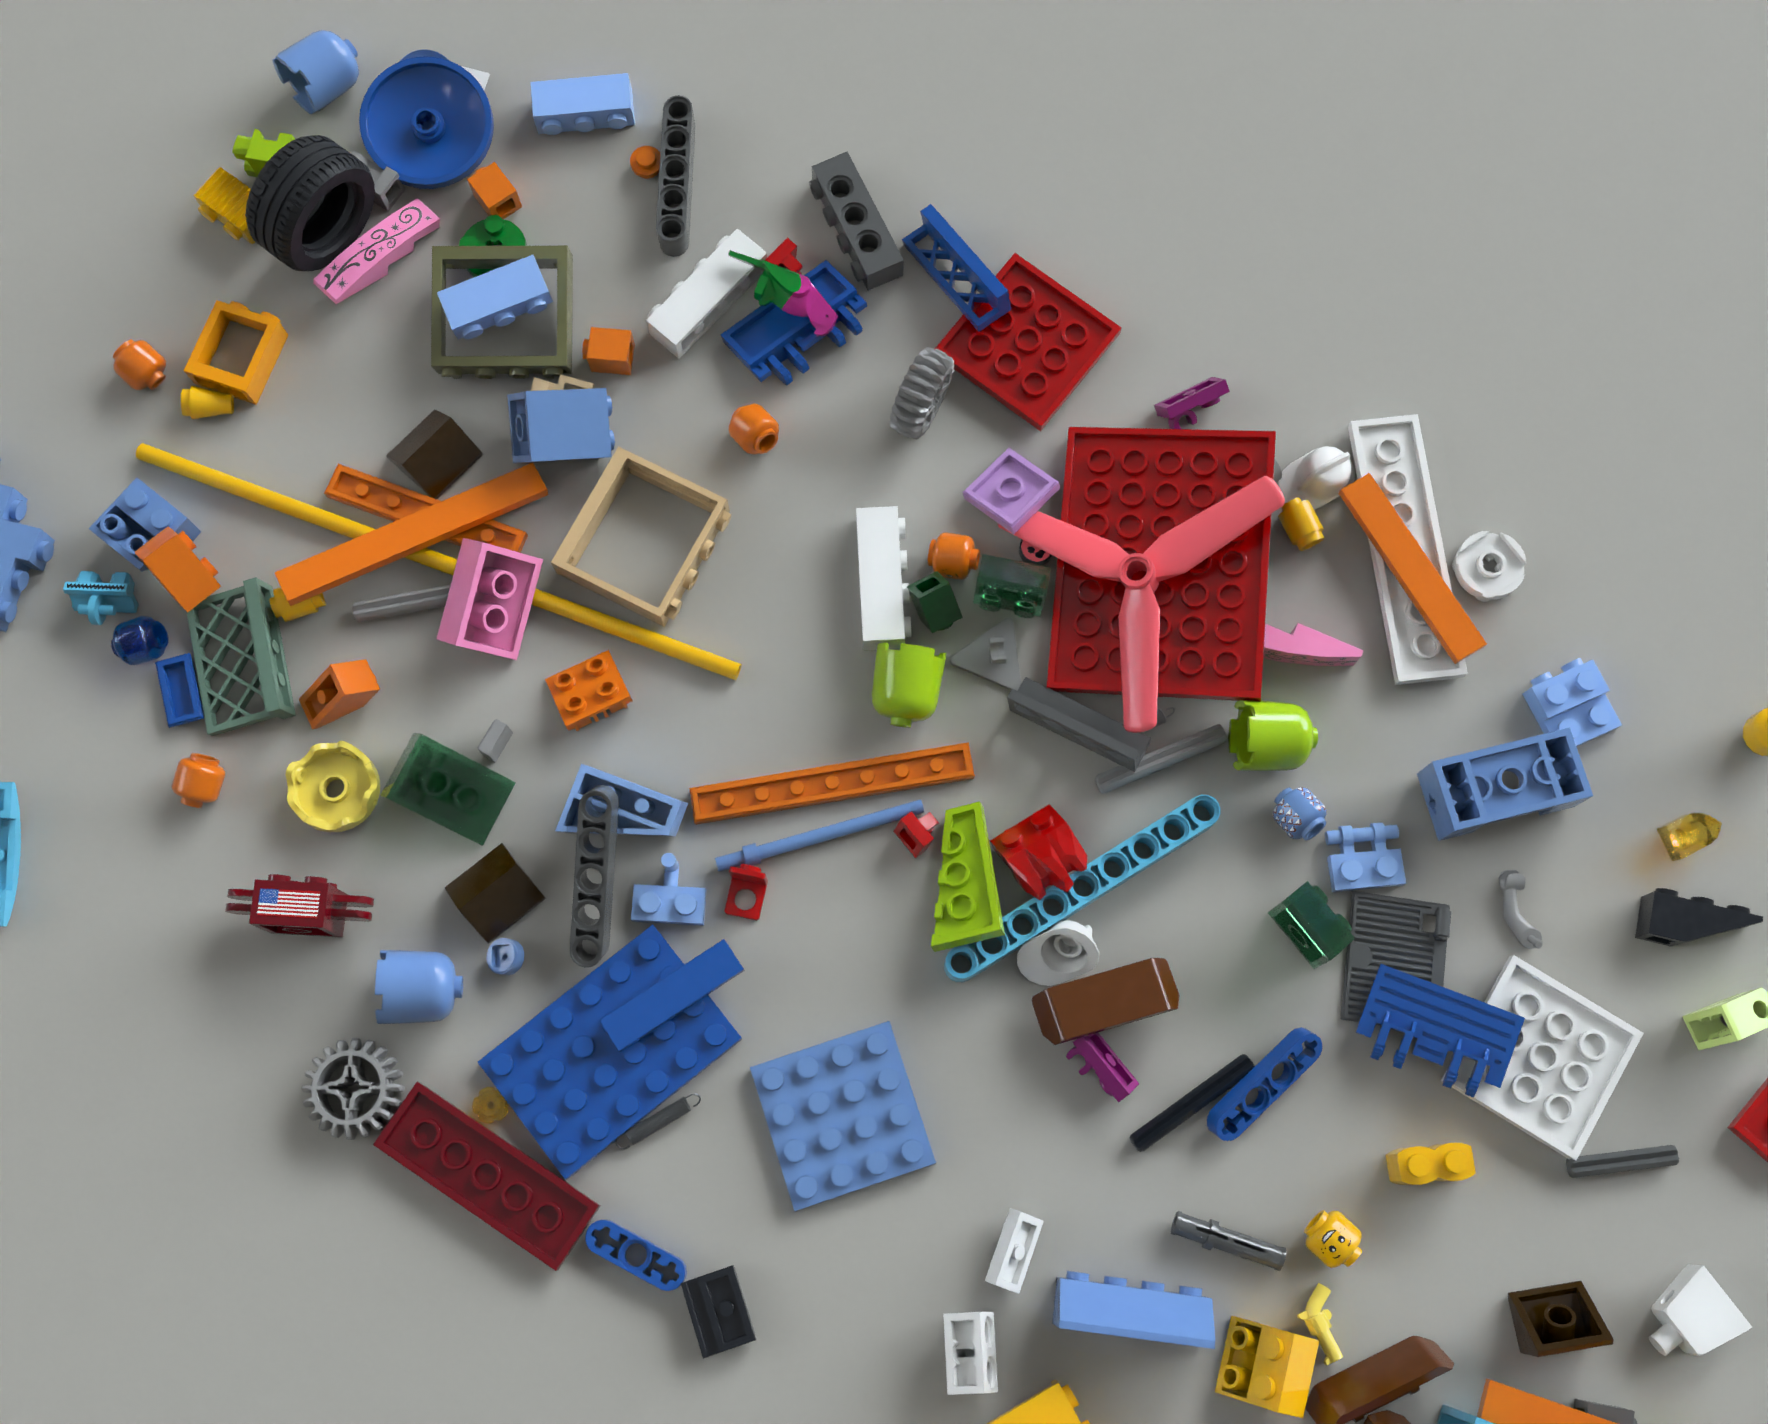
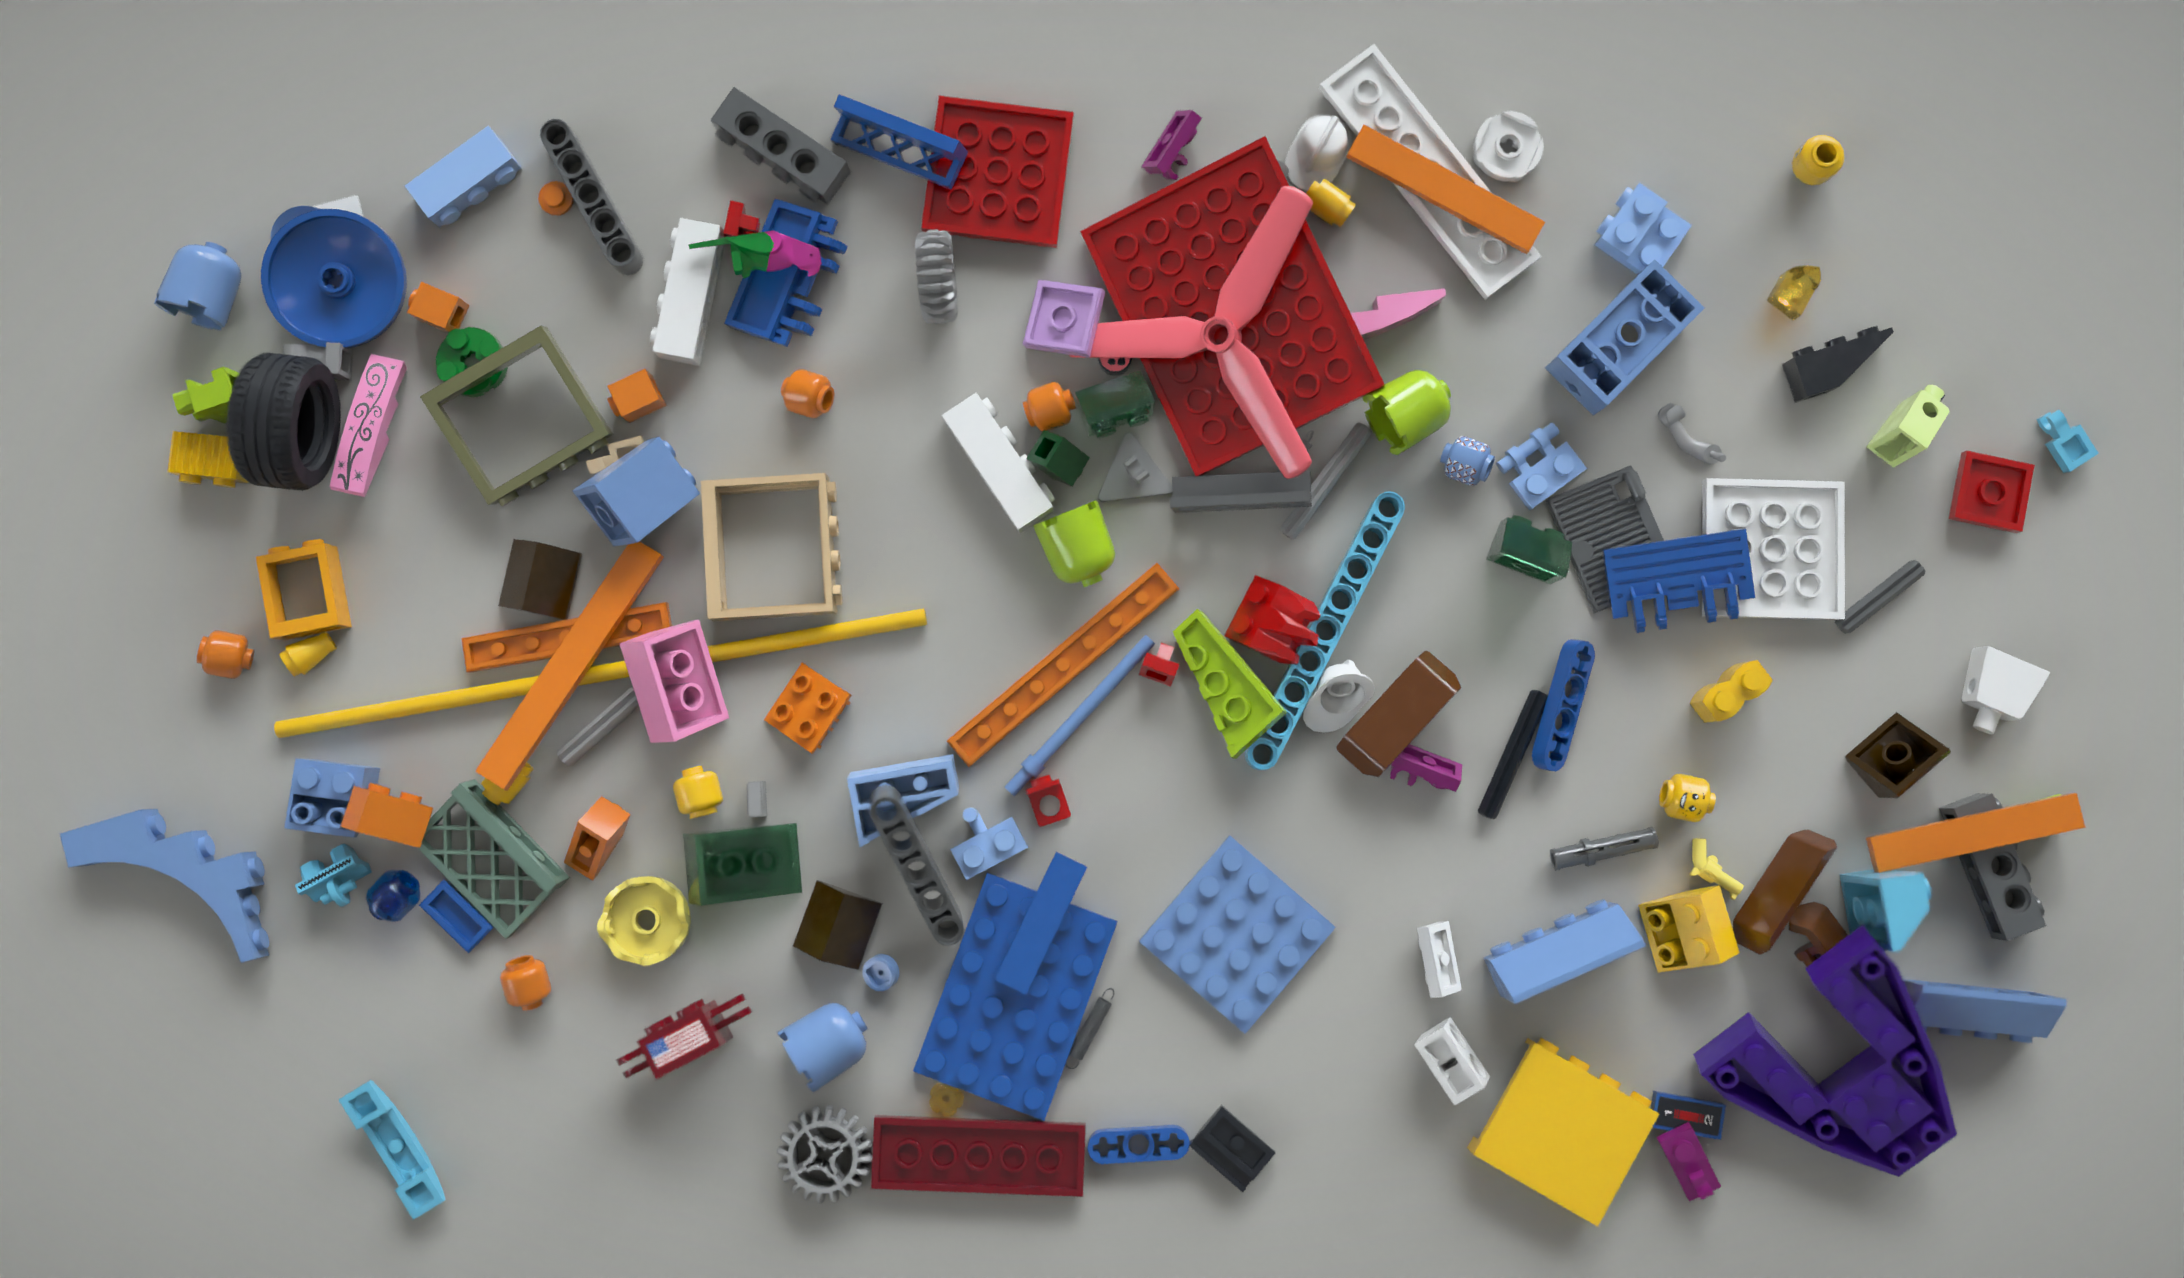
camera: 30 degrees left, 10 degrees up
light blue brick [437,255,553,340] -> none
none -> yellow head [673,766,723,819]

